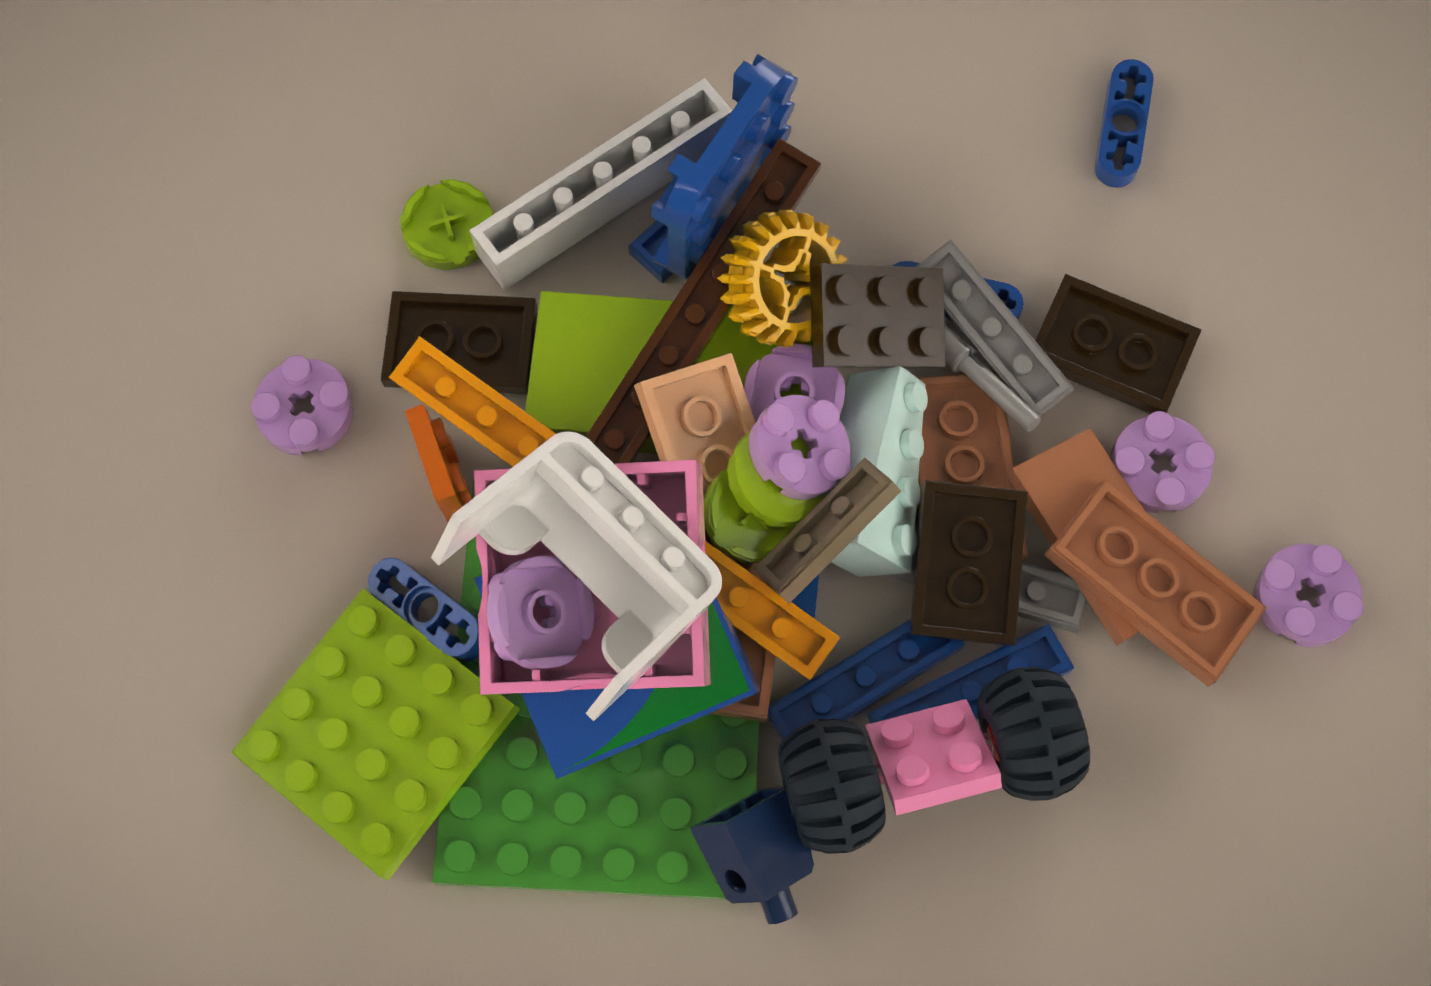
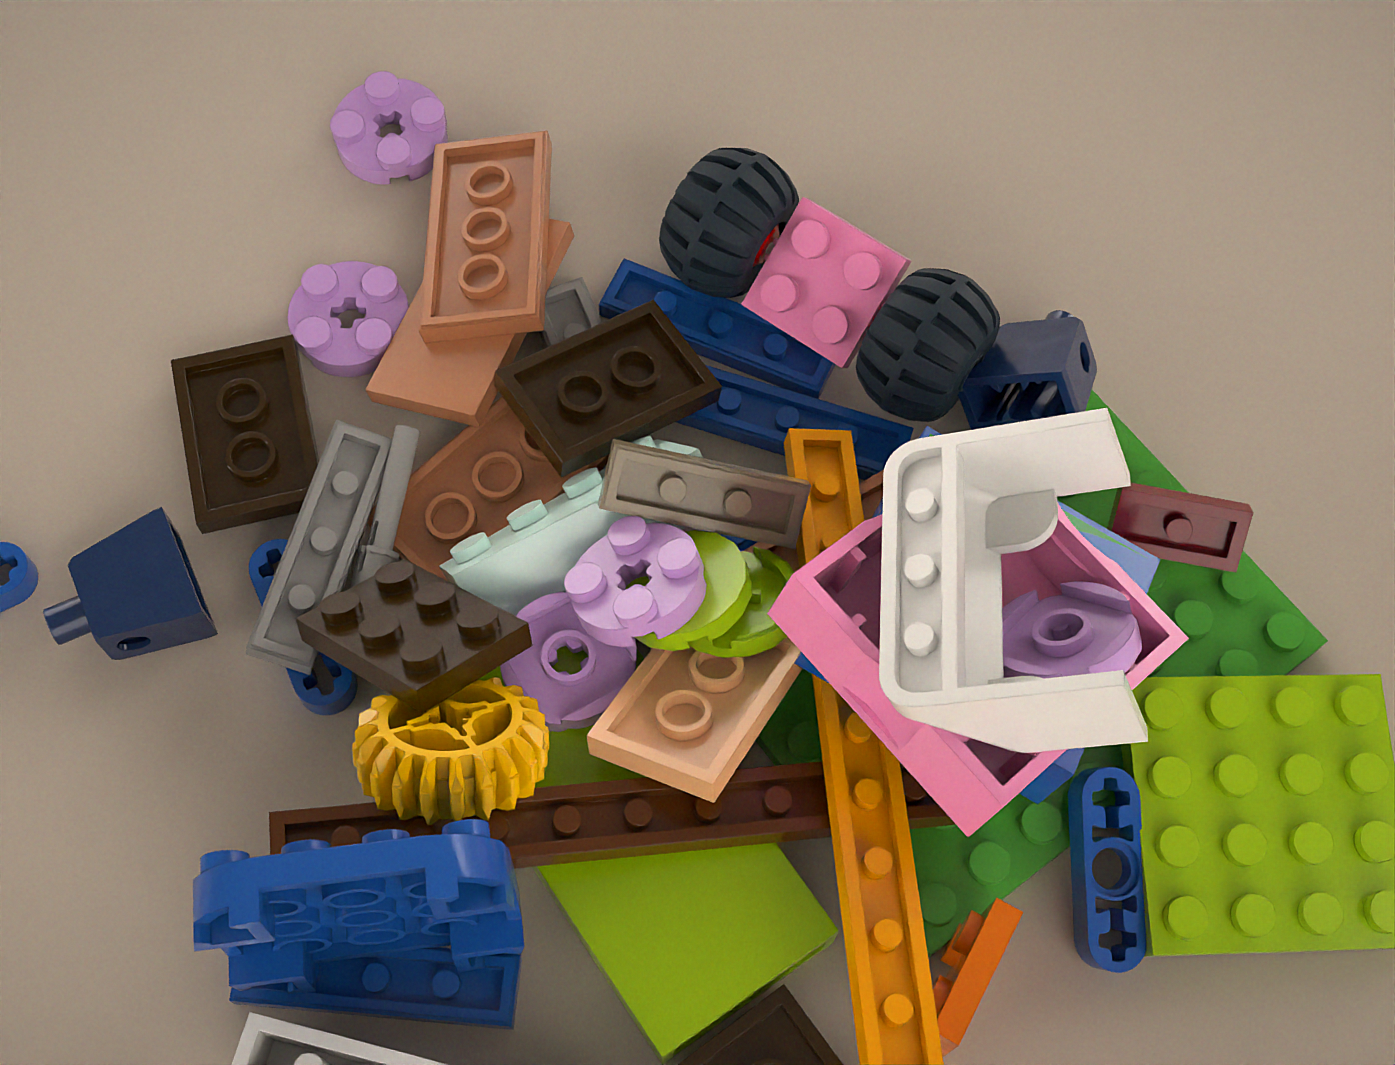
camera: 135 degrees left, 5 degrees down
none -> dark blue torso [43,507,218,660]
none -> dark red plate [1107,482,1254,572]

